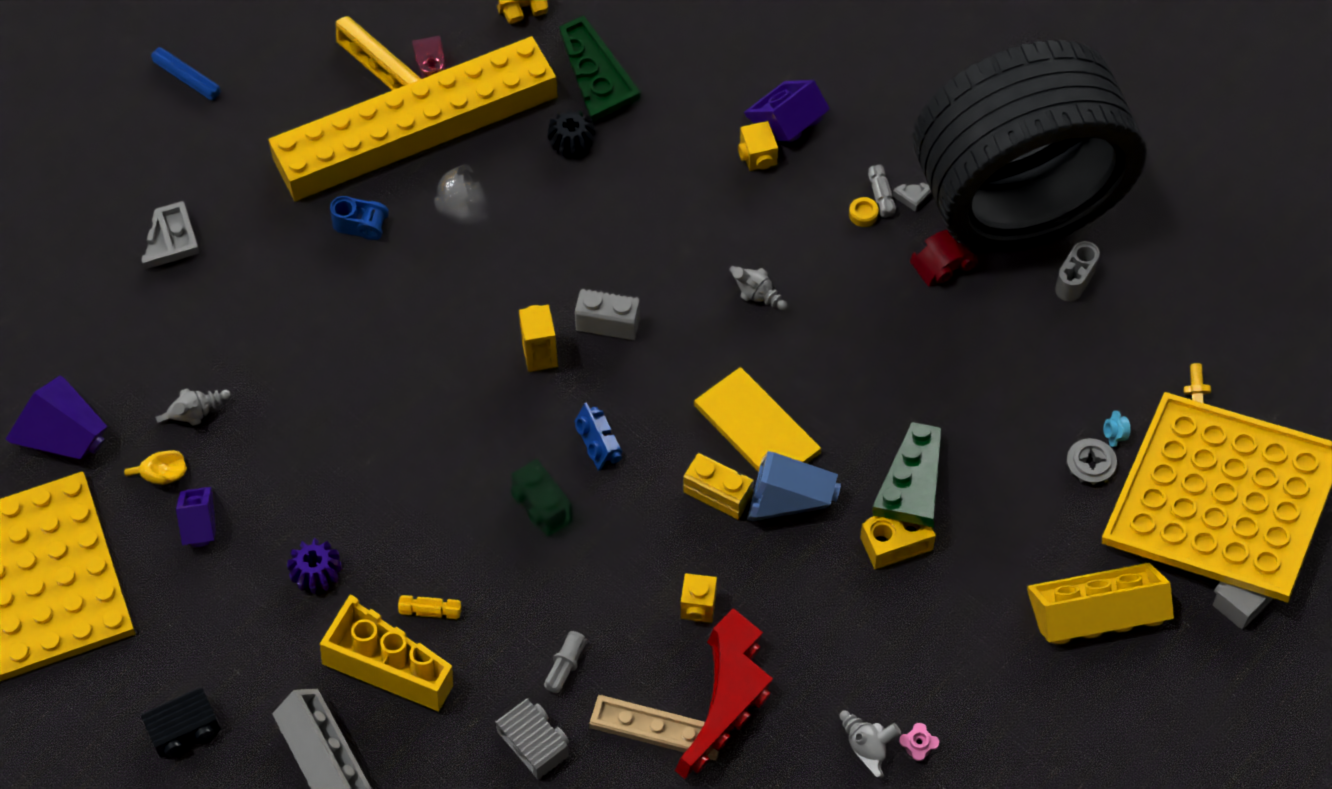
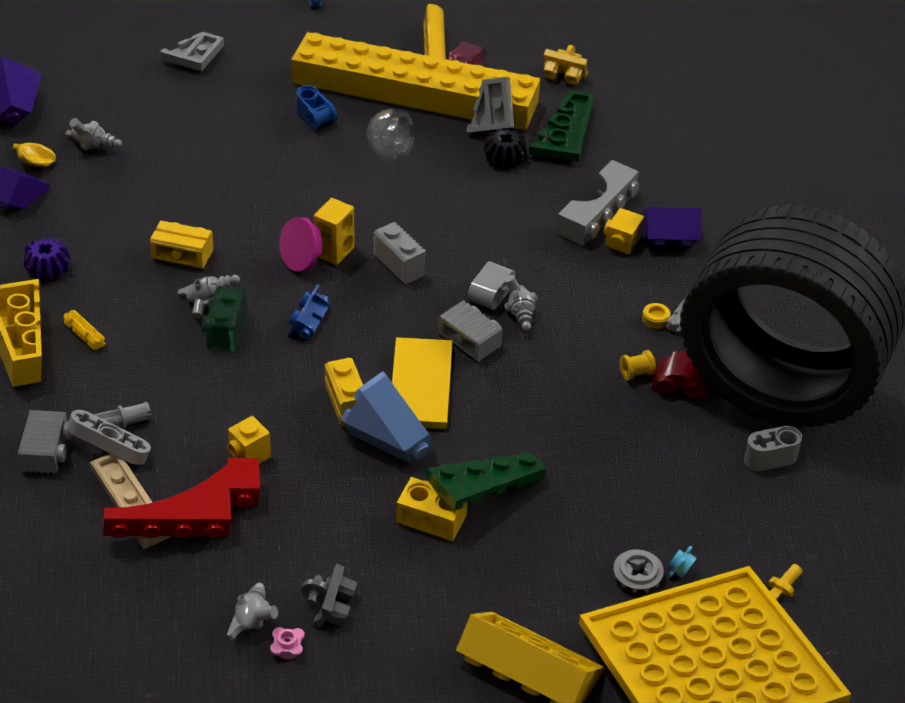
camera: 40 degrees right, 15 degrees down
none -> light grey beam [67,410,151,465]
none -> yellow brick [150,220,213,269]
none -> light grey piece [178,275,240,319]
none -> dark pink tile [279,218,322,271]
none -> dark grey hips [301,563,357,628]
none -> light grey brick [438,300,502,362]
none -> light grey wing [467,77,514,133]
none -> light grey beam [467,261,515,310]
none -> light grey arch [556,160,639,246]
none -> yellow bush [619,350,656,381]

